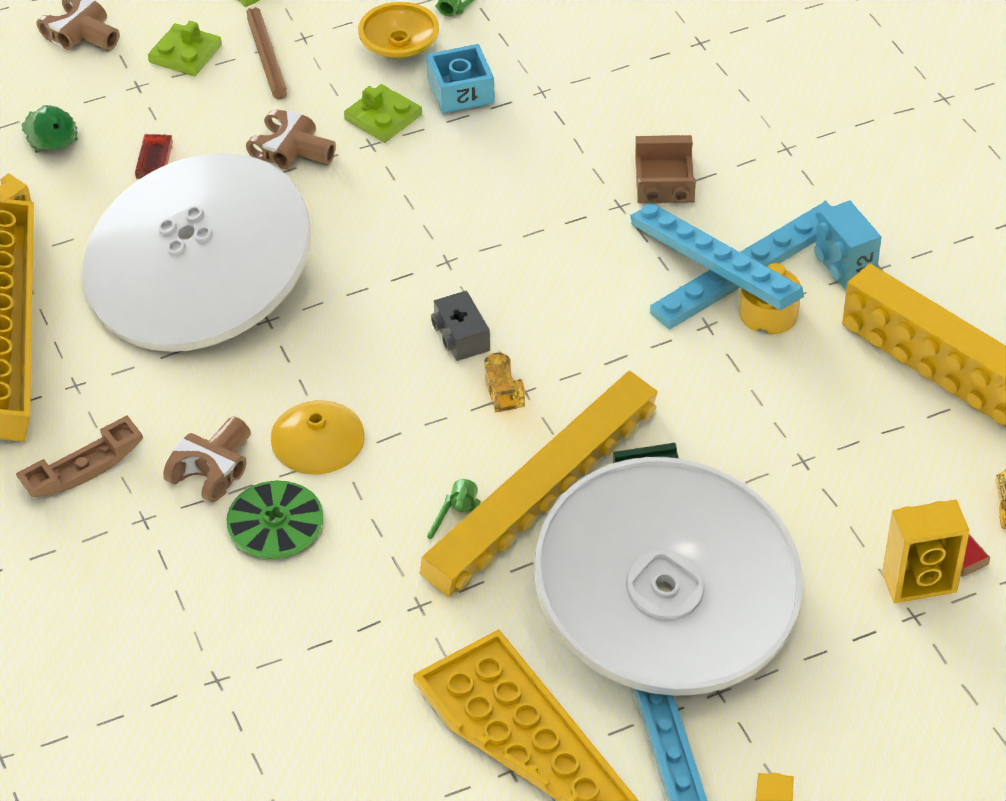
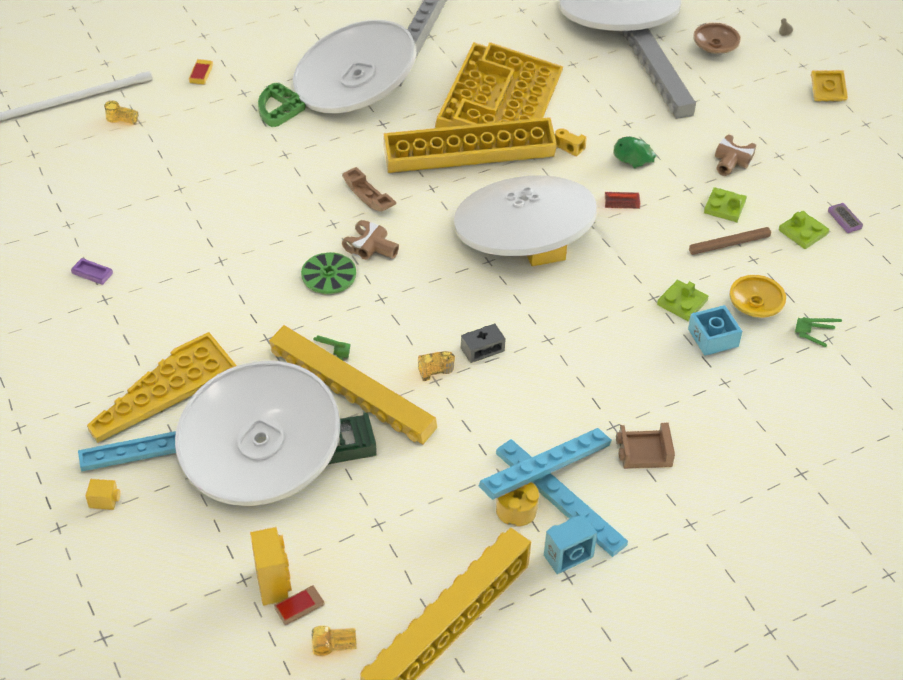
camera: 85 degrees right, 0 degrees up
medium nougat connector [246,109,336,169] -> none
yellow dish [271,400,365,475] -> none

